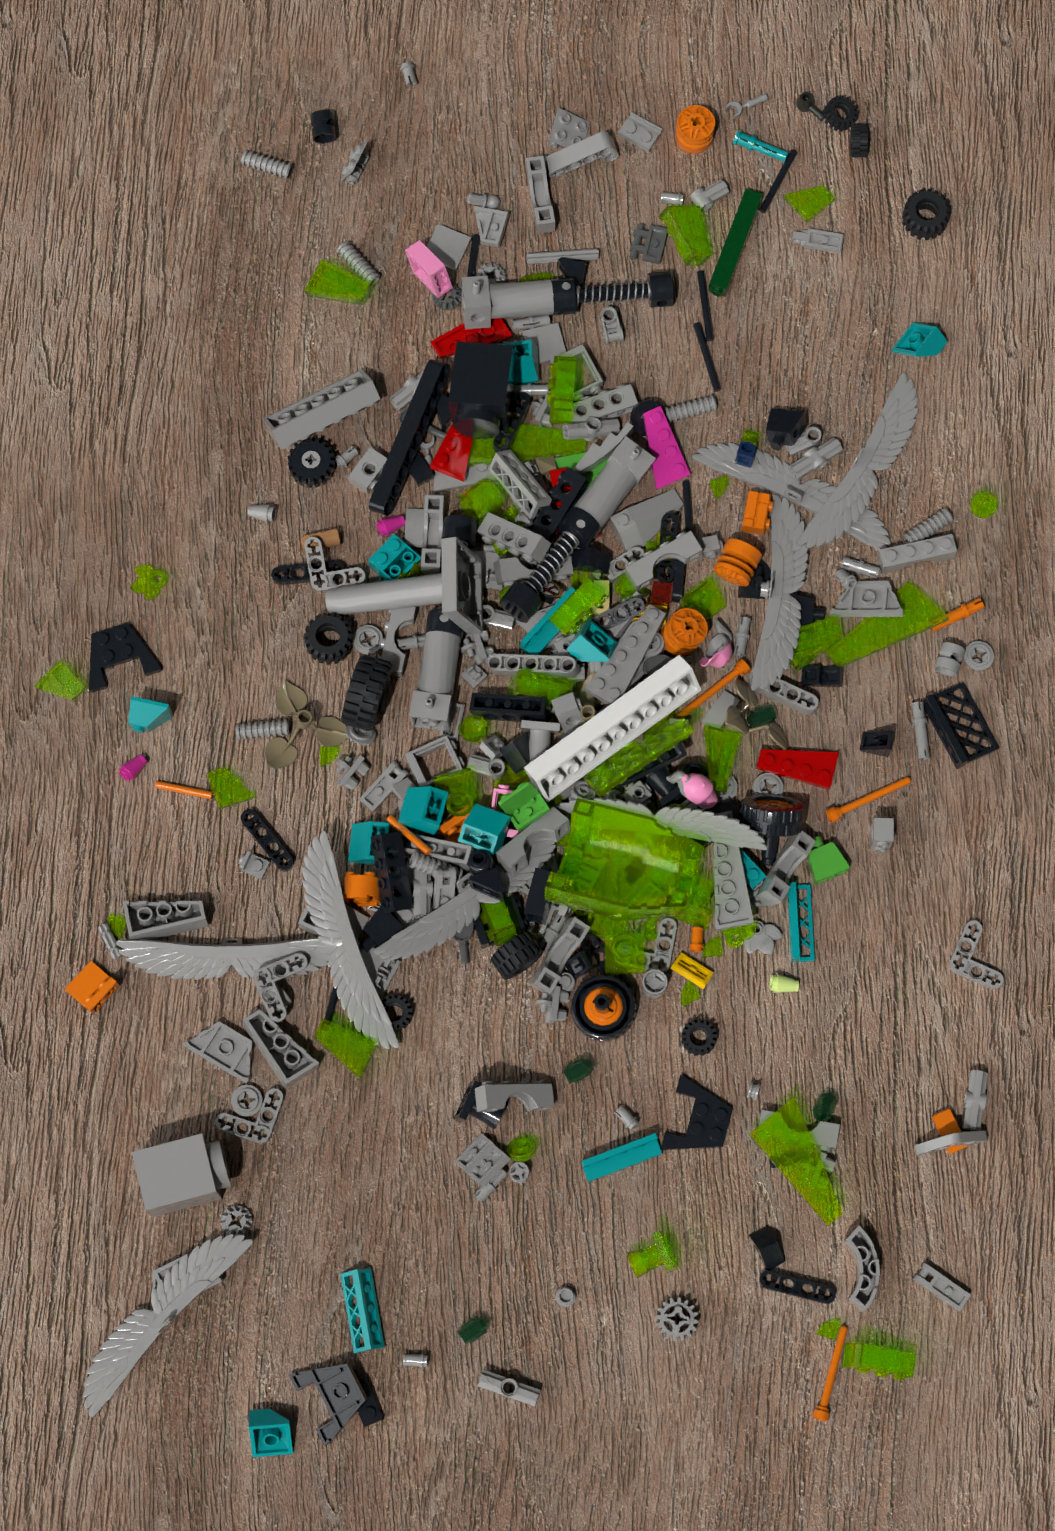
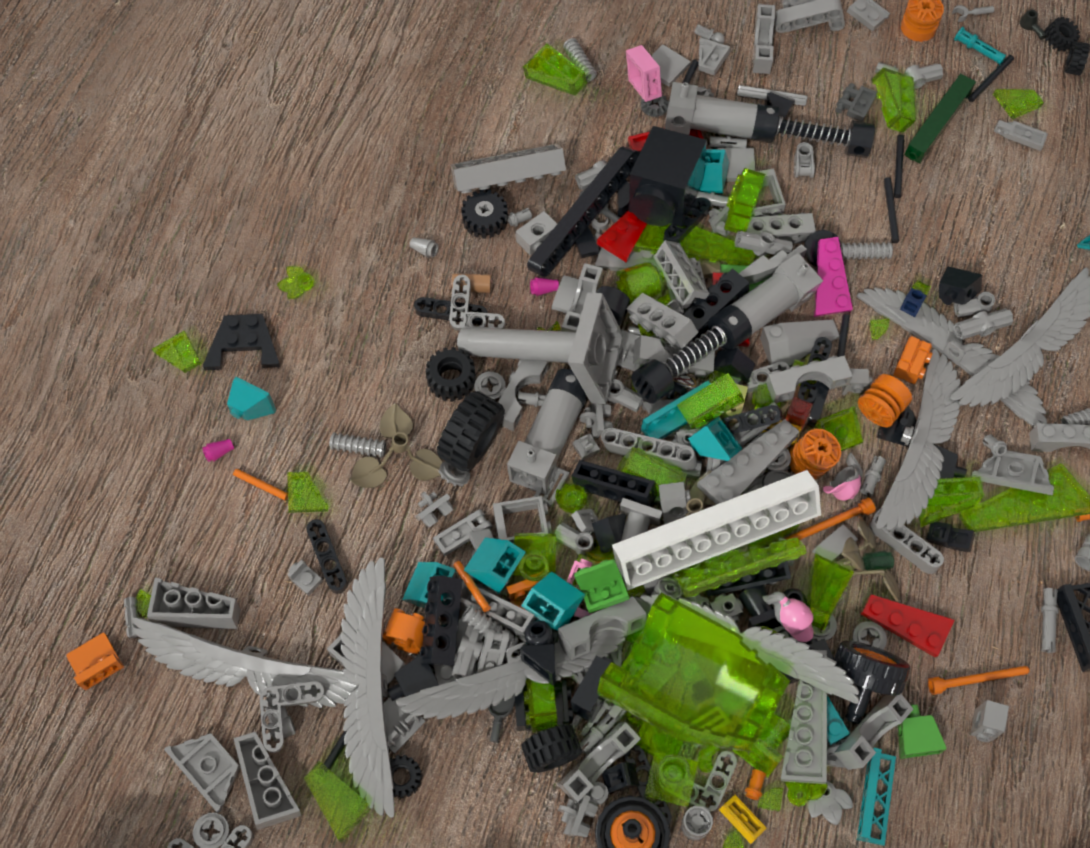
camera: 15 degrees right, 10 degrees down
clear neon green tile [320,747,339,767] -> none
teal slope [368,534,421,580] -> none
light grey pin [840,556,880,579] -> none
black slope [859,731,895,757] -> none

